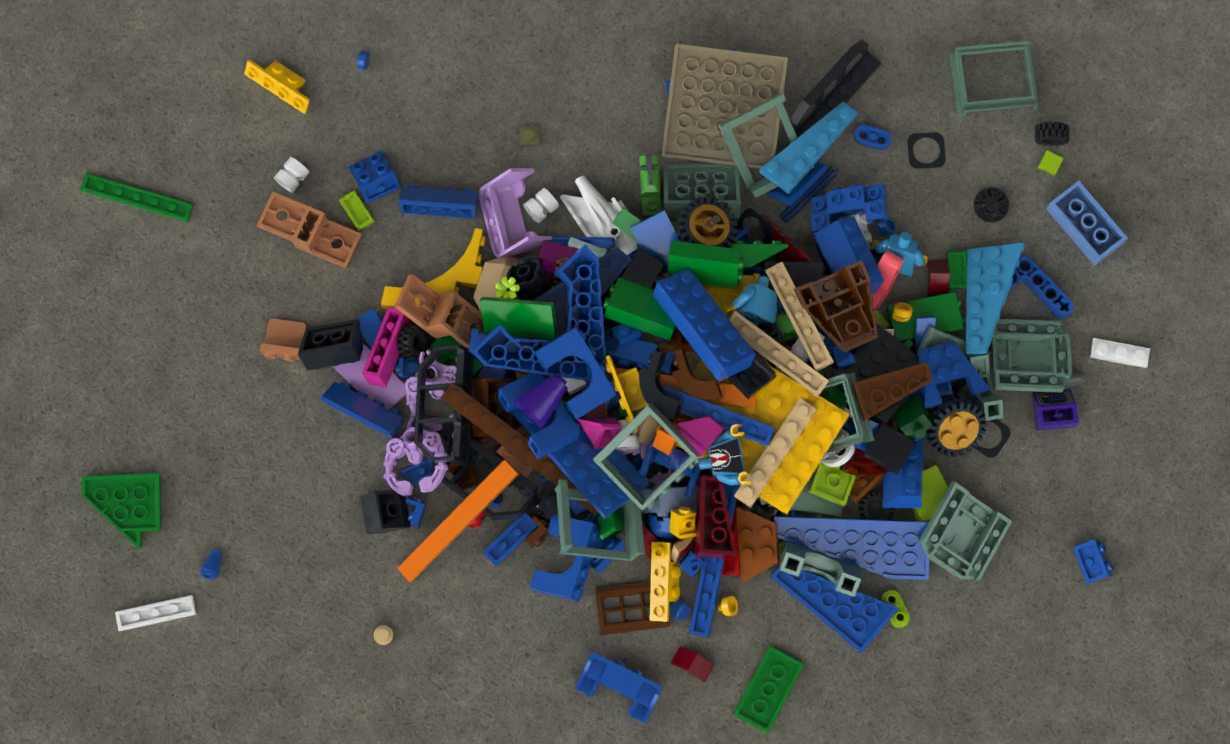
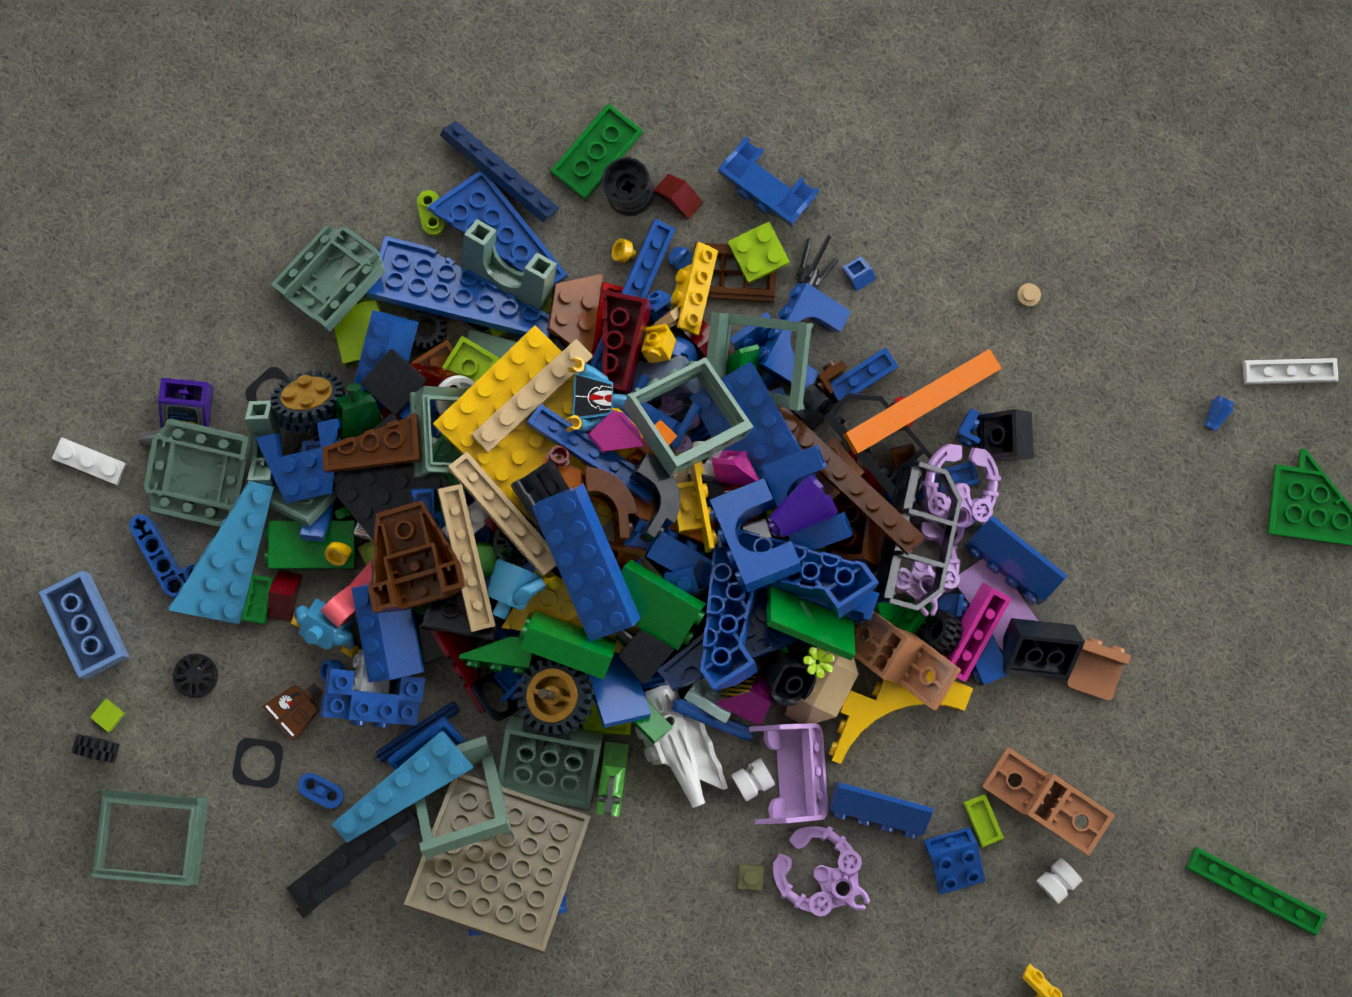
camera: 170 degrees left, 5 degrees up
blue bracket [1073,539,1114,584] -> none
none -> reddish brown torso [262,682,323,740]
none -> dark blue plate [440,121,559,223]
none -> dark red plate [546,445,570,469]
none -> black wheel [601,157,655,216]
none -> lime plate [728,222,790,284]
none -> lavender piece [773,826,870,917]
none -> black plant [796,234,838,287]
none -> blue slope [842,256,875,291]

